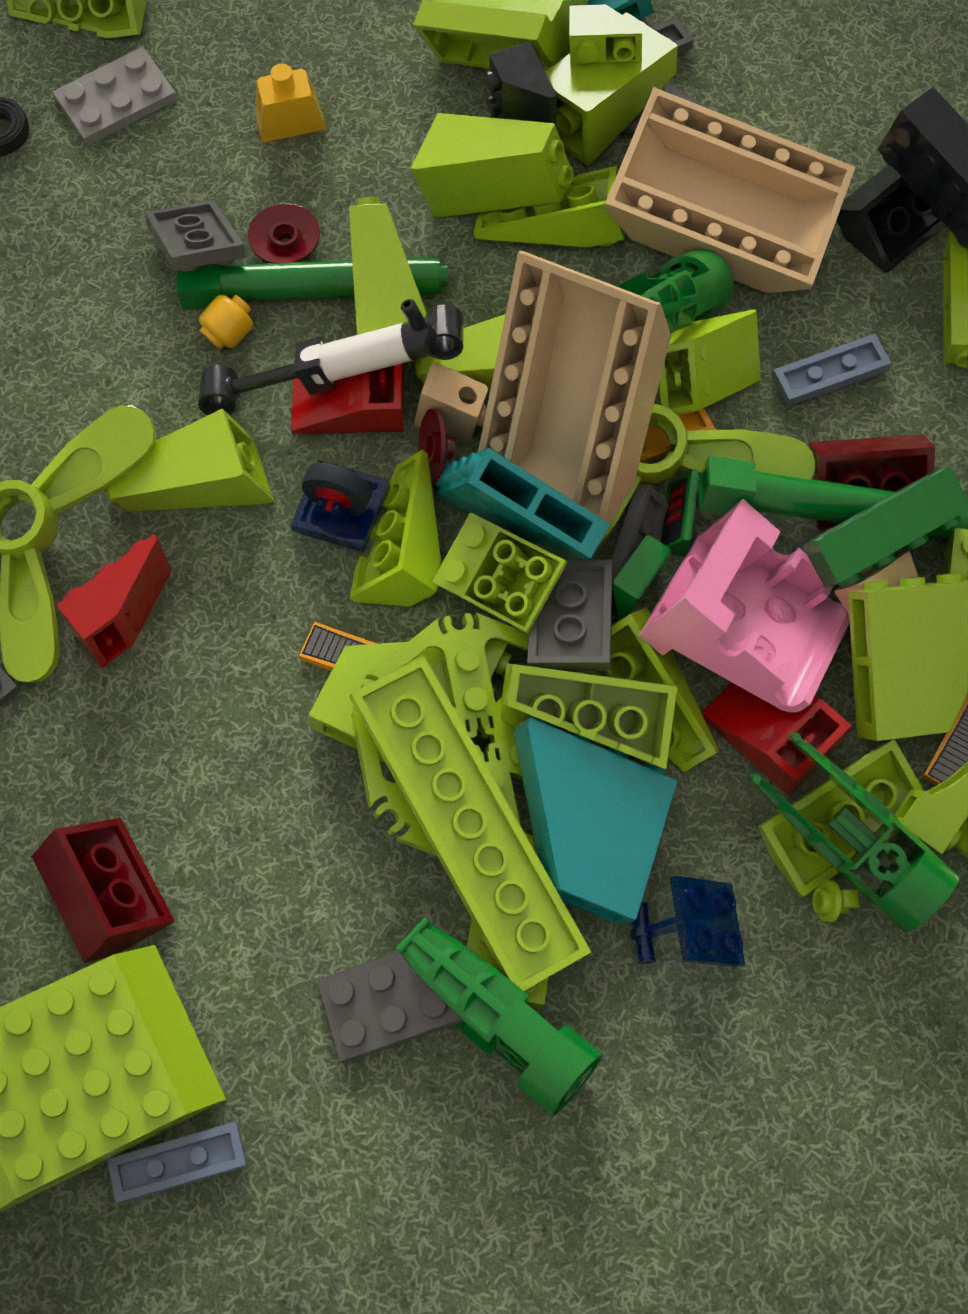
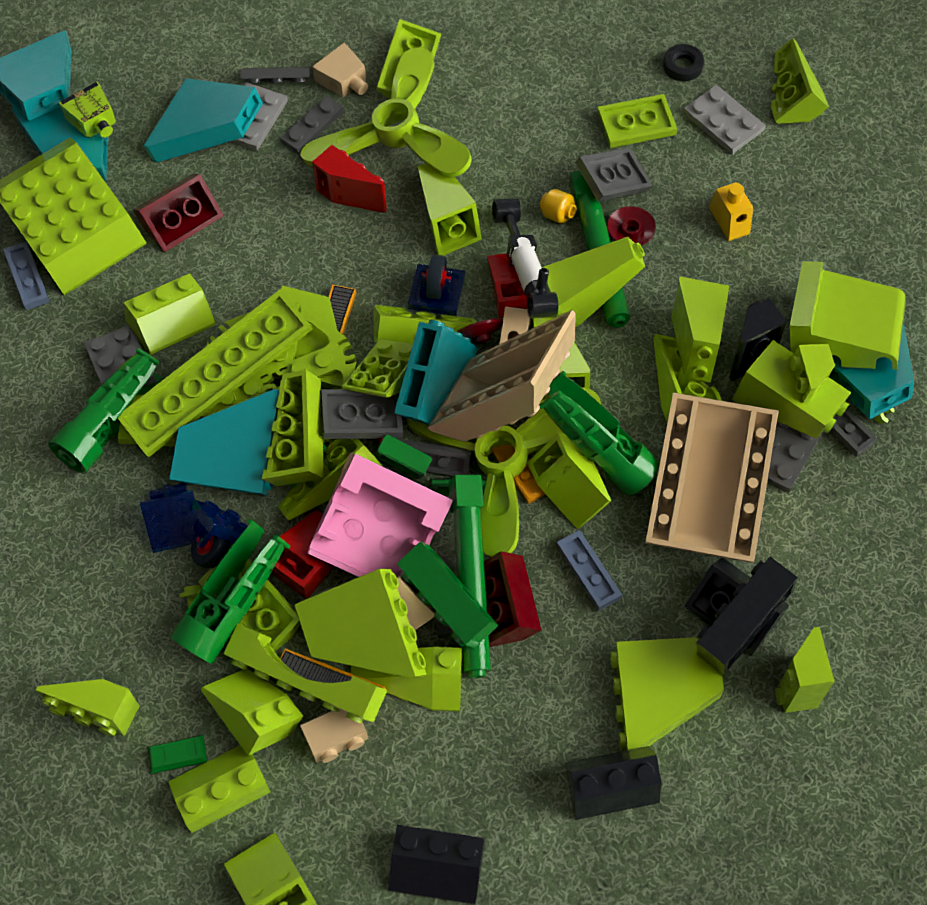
camera: 80 degrees right, 5 degrees down
none -> lime slope [124,273,216,355]
none -> clear blue plate [189,499,248,569]
none -> lime plate [597,94,677,148]

